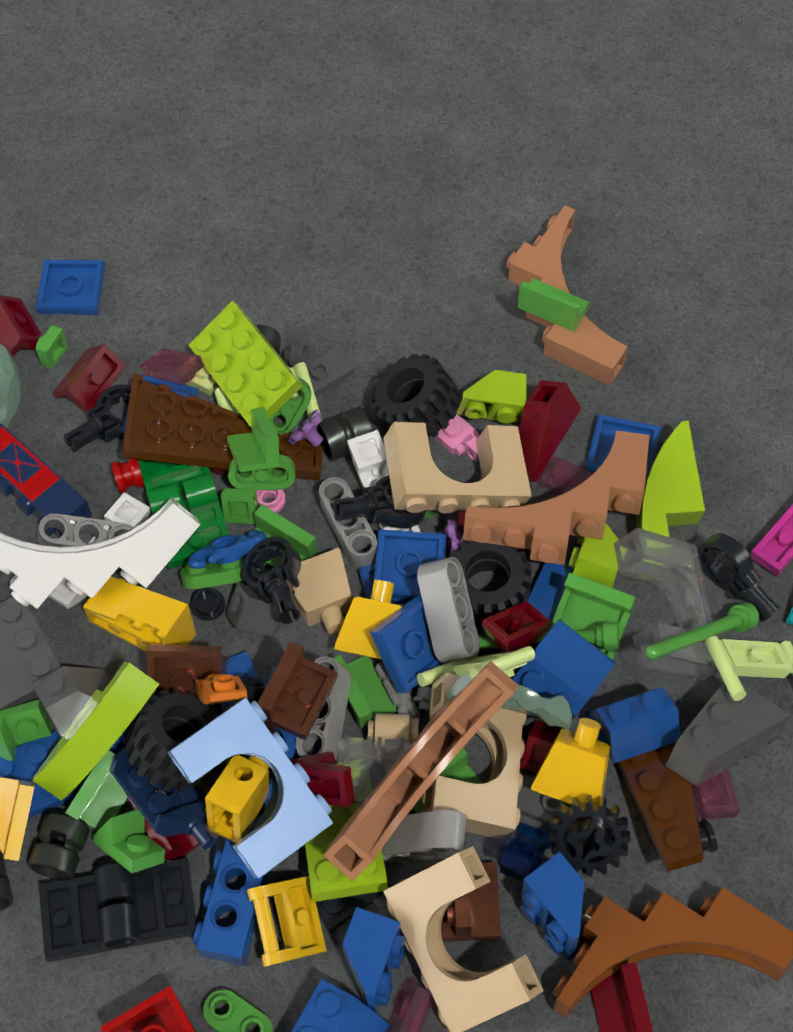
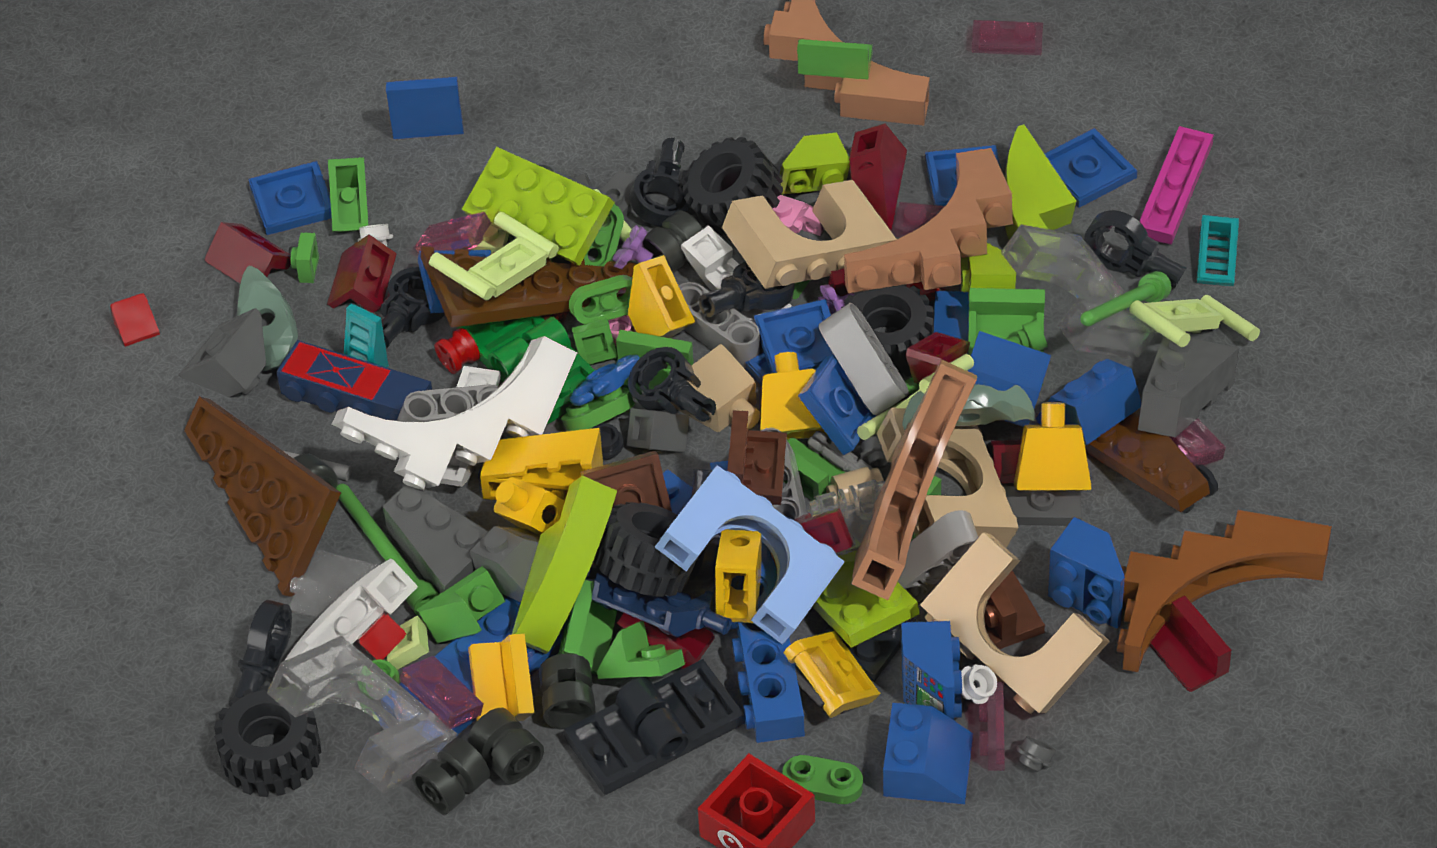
camera: 20 degrees left, 10 degrees down
orange slope [195,674,247,704] -> none
bright green panel [227,407,280,472] -> none
clear blue slope [499,822,551,881] -> none
black gear [548,795,630,877] -> none
none -> bright green slope [328,157,368,233]
none -> teal slope [344,304,389,368]
none -> white plate [358,224,393,246]
none -> blue tile [386,77,464,139]
none -> yellowish green plate [429,212,559,300]
none -> yellow torso [494,477,565,535]
none -> yellow slope [628,255,695,338]
none -> black pin [629,138,690,227]
none -> white plate [961,665,997,704]
none -> clear pink plate [972,20,1043,56]
none -> blue tile [1044,128,1137,208]

